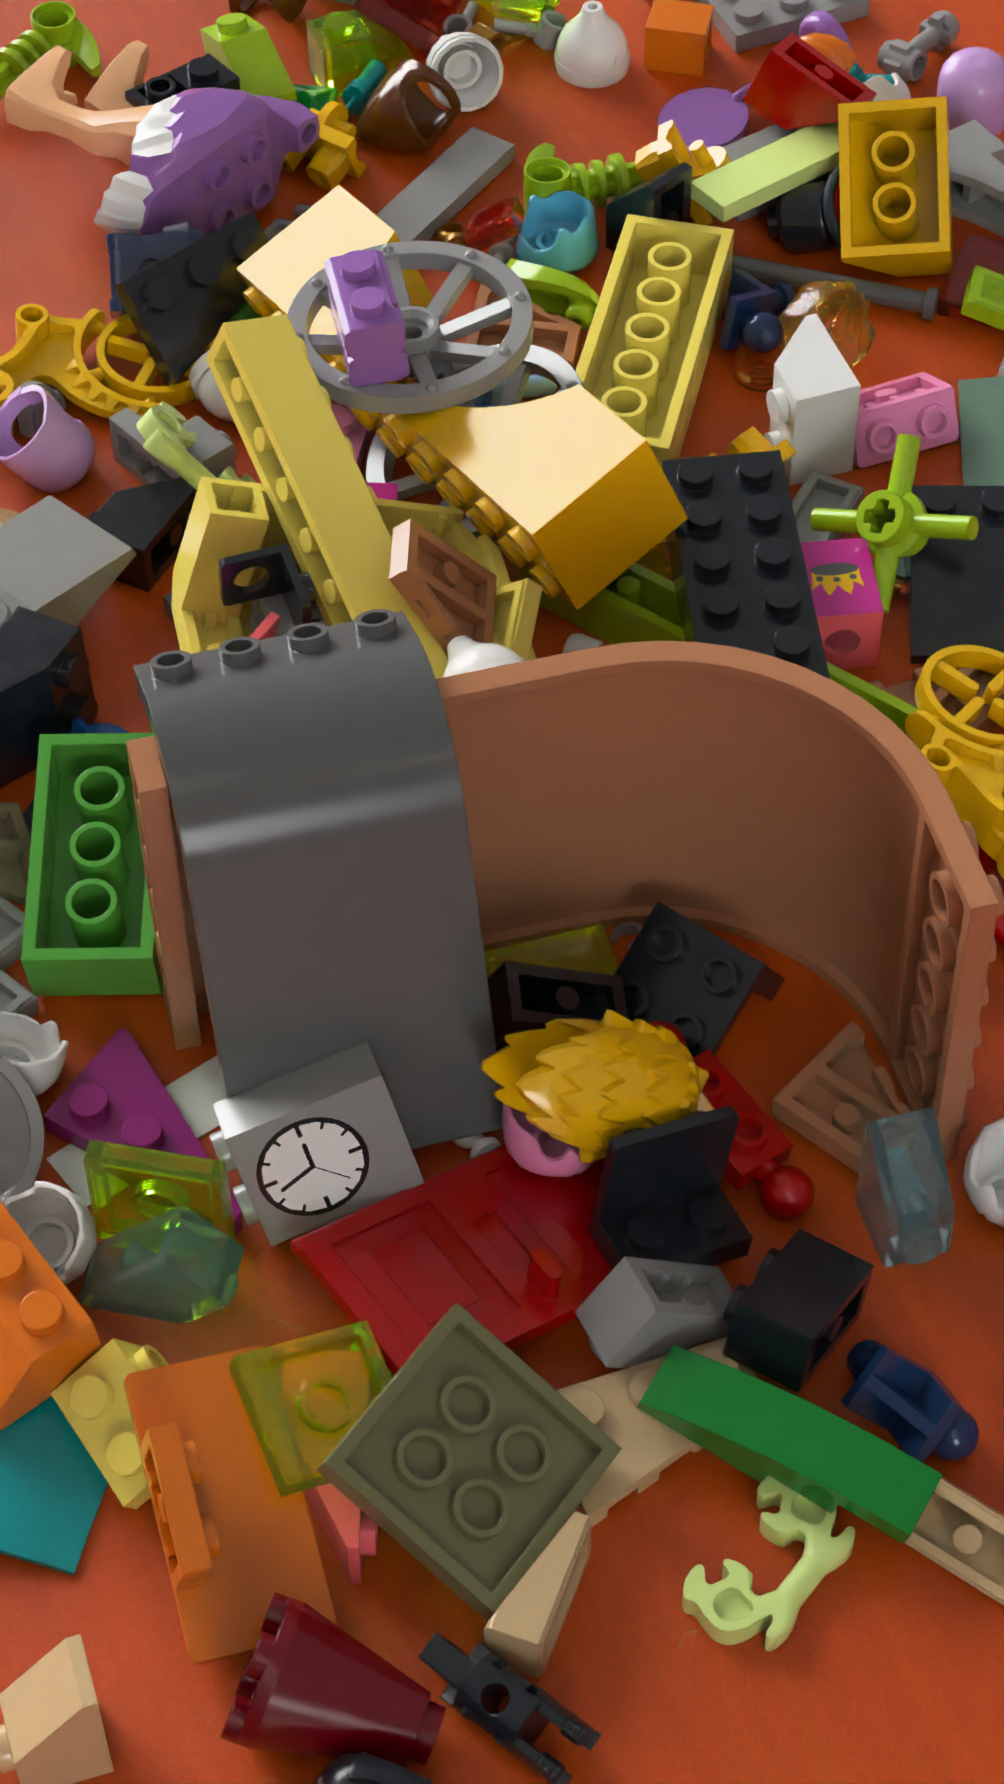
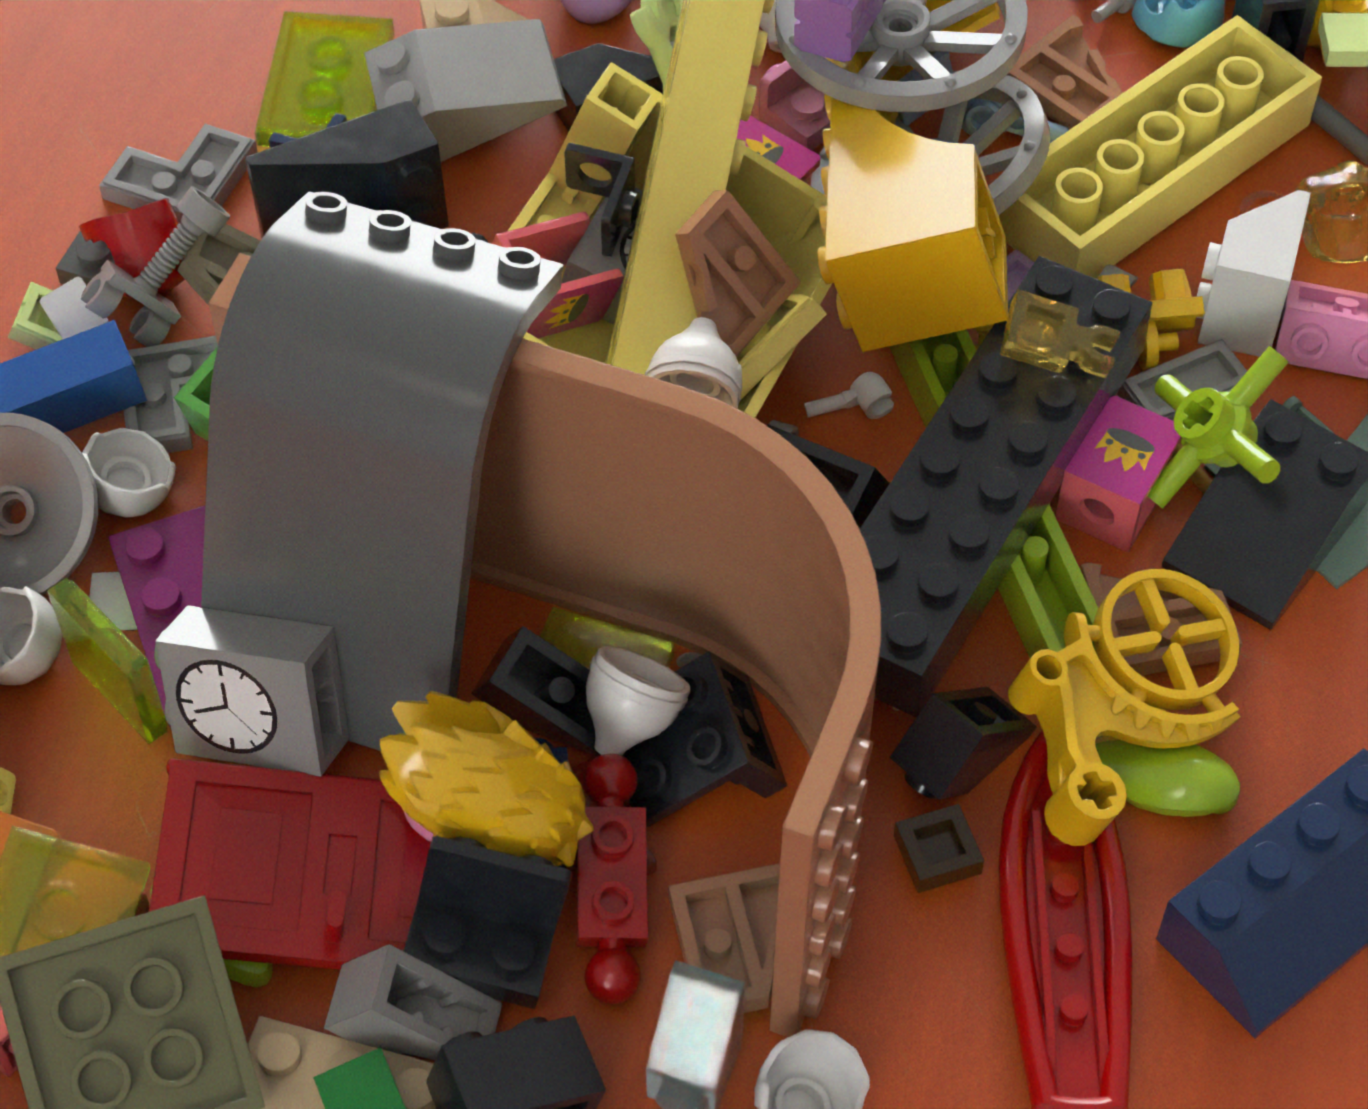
camera: 35 degrees right, 5 degrees up
clear light blue slope [78,1205,245,1324] -> none
lime arm [506,258,599,330] -> none
dark blue piece [719,268,796,353] -> none
none -> white helmet [586,646,691,756]
none -> clear yellow plate [1000,289,1120,378]

